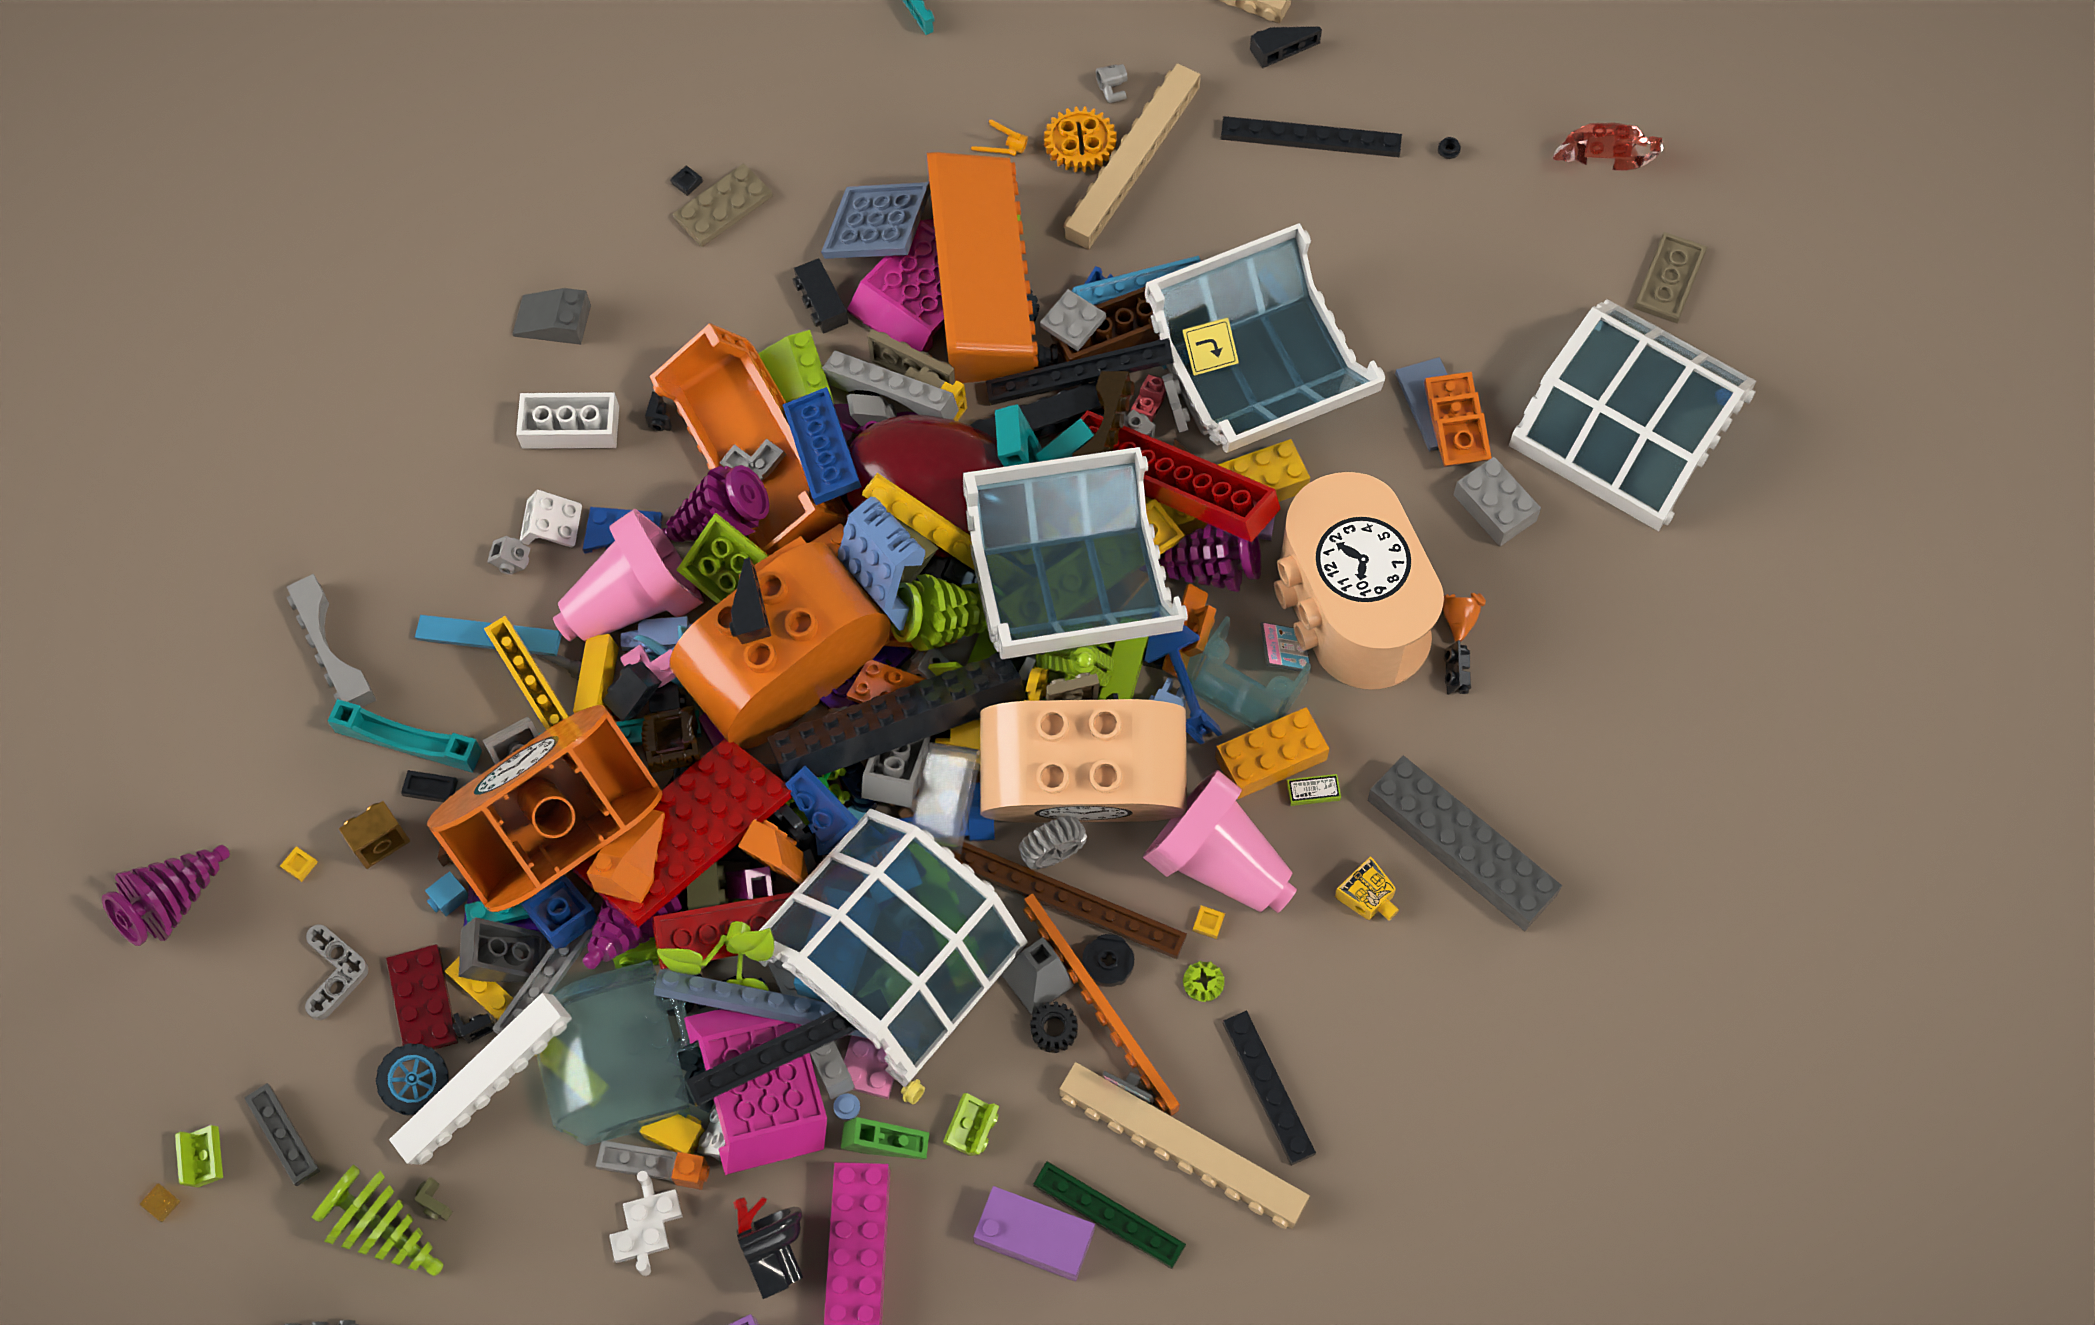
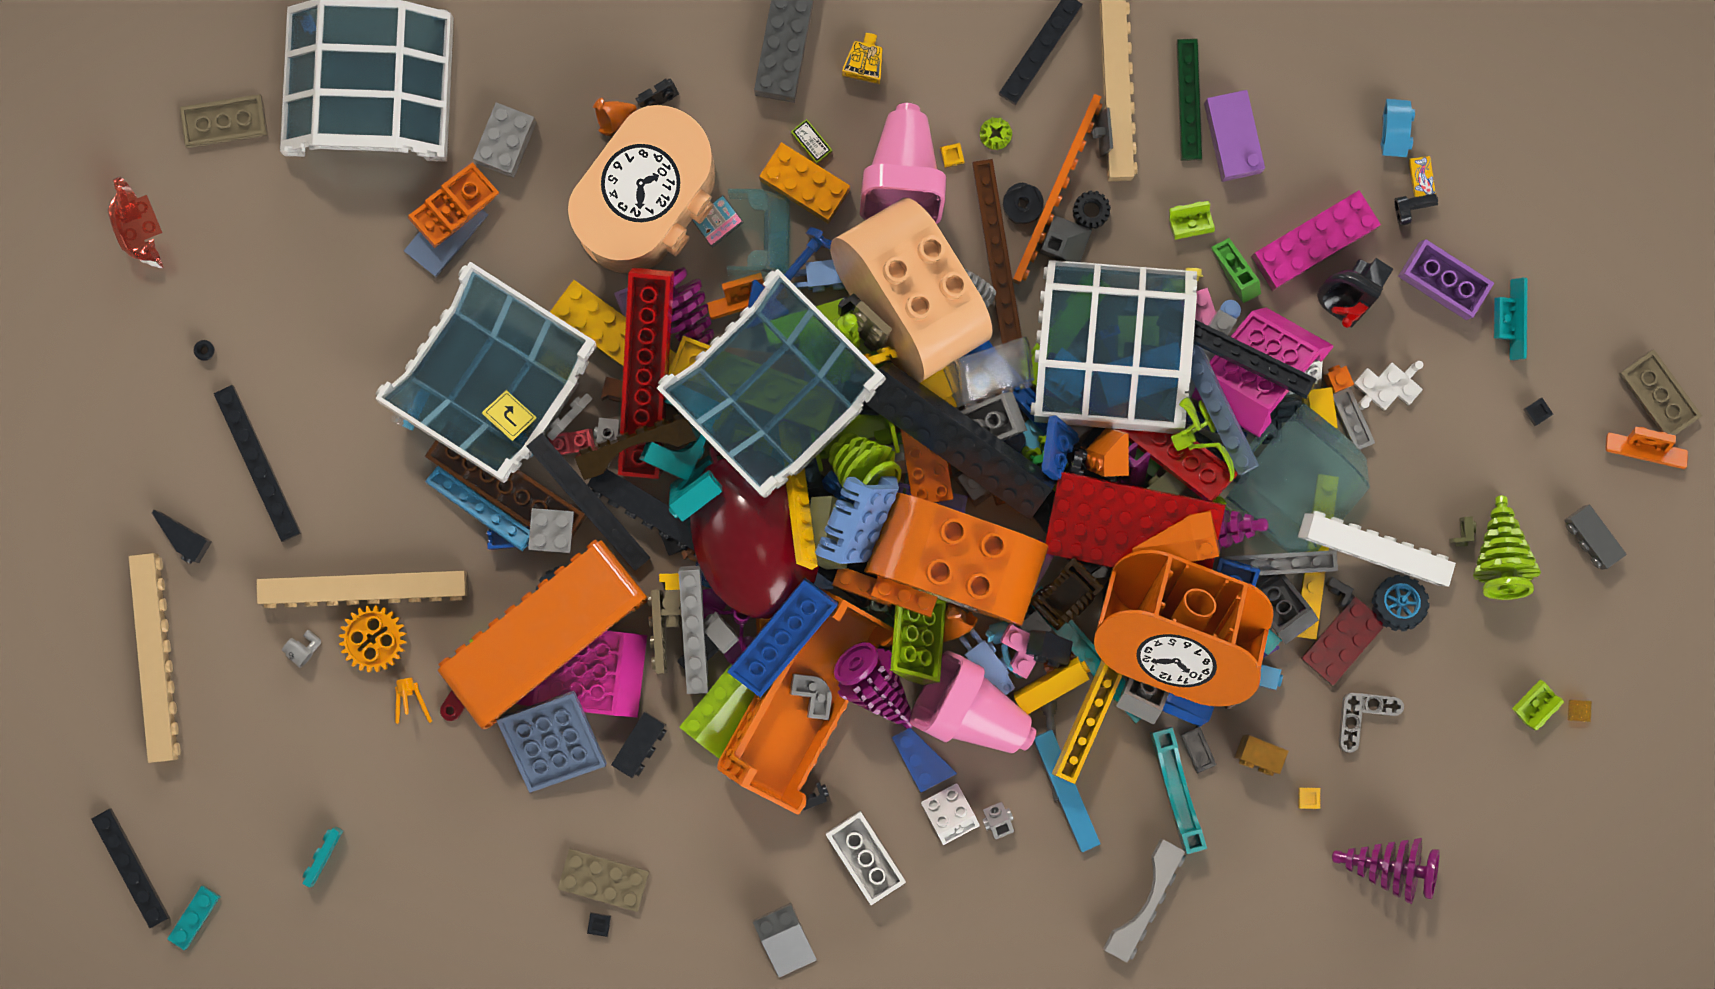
camera: 130 degrees left, 20 degrees up
dark grey plate [244,1083,320,1186] -> none
black slope [729,557,772,644] -> none
black wheel [1038,343,1058,368] -> none

